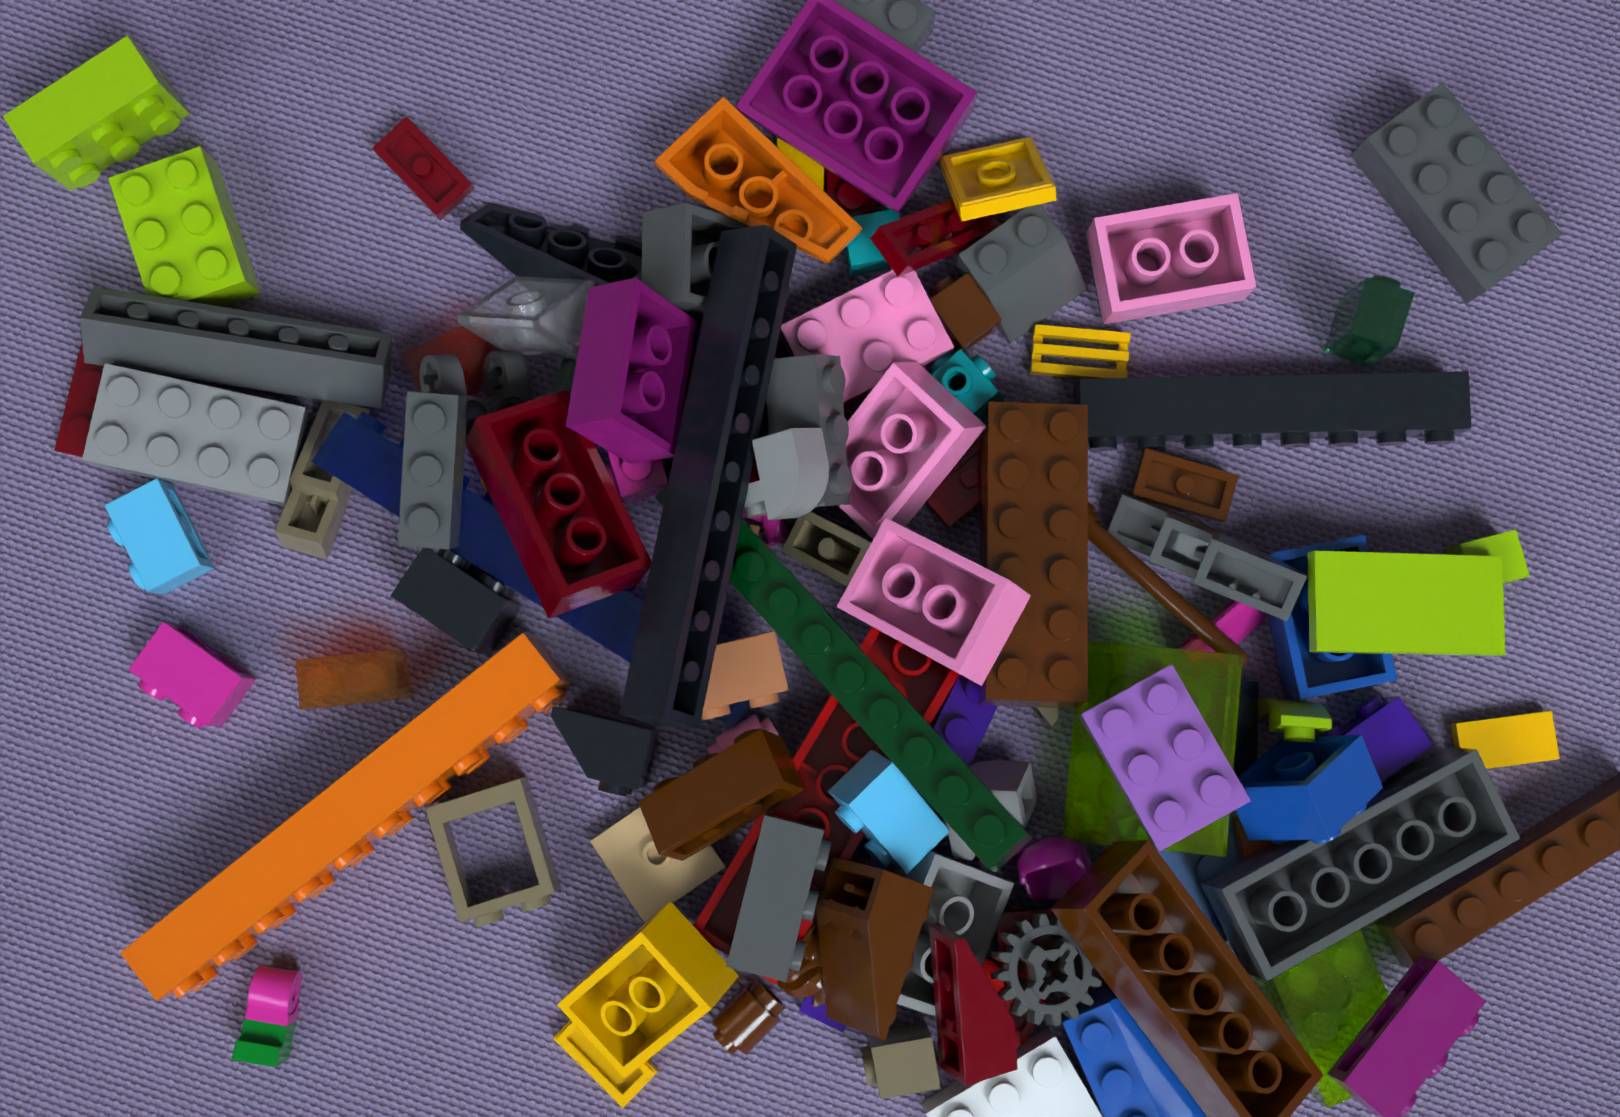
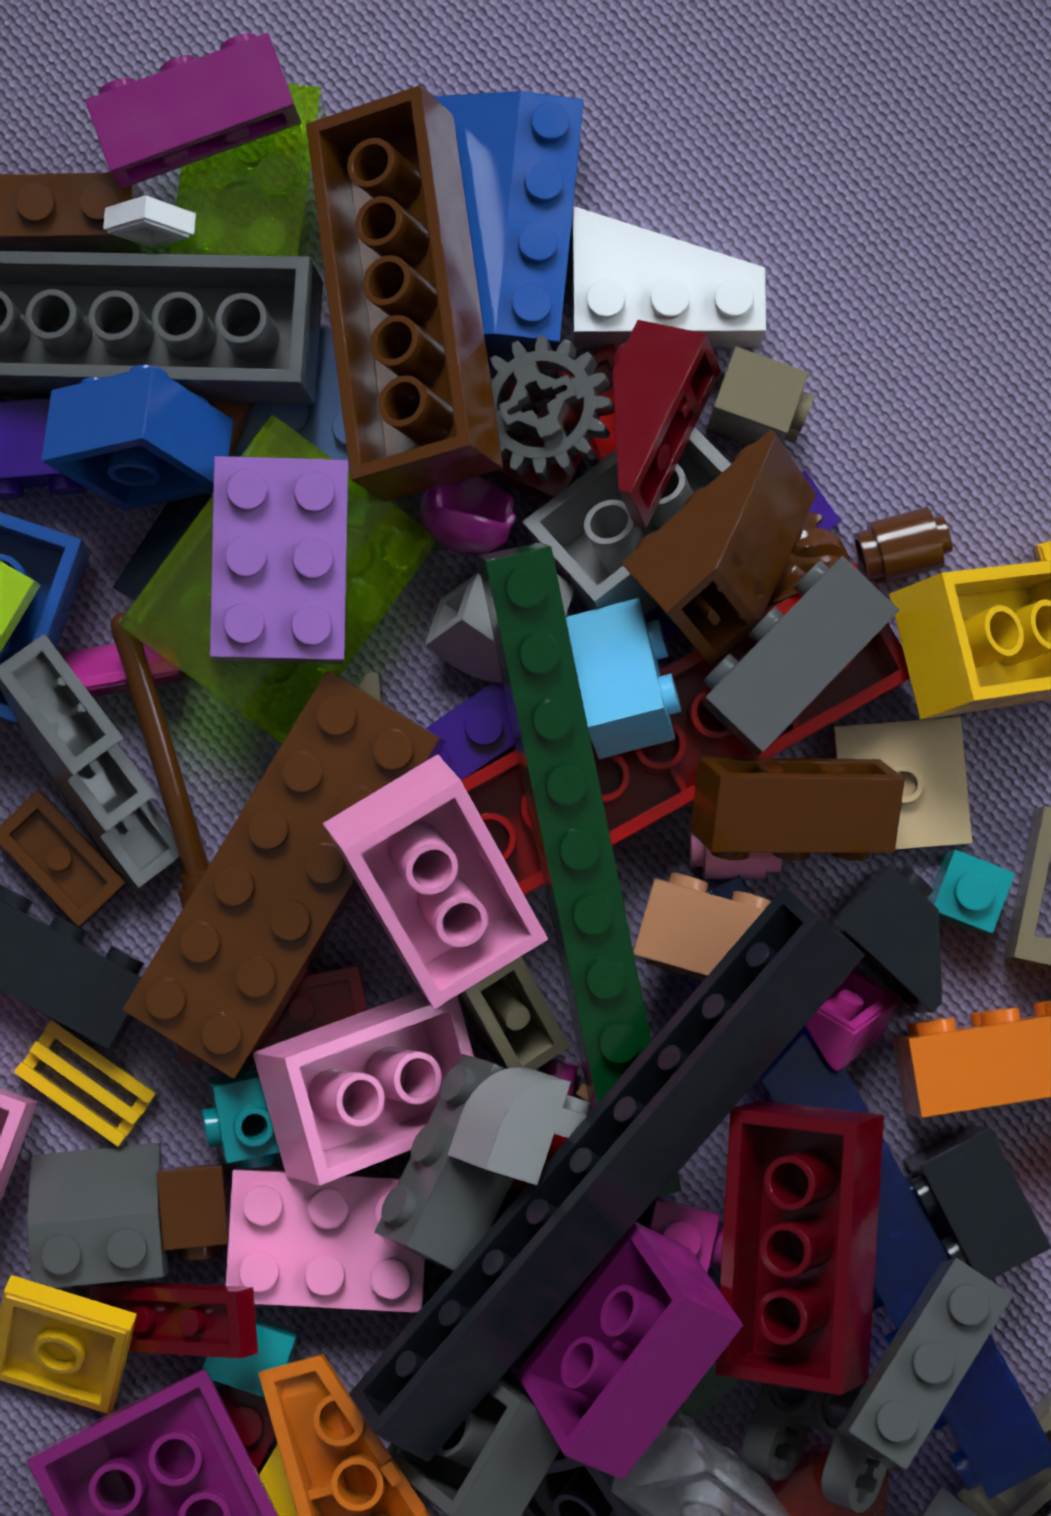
camera: 155 degrees left, 0 degrees up
lime slope [1258,698,1332,742] -> none
none -> white tile [103,195,196,248]
none -> dark pink slope [805,969,901,1072]
none -> teal brick [927,850,1016,936]

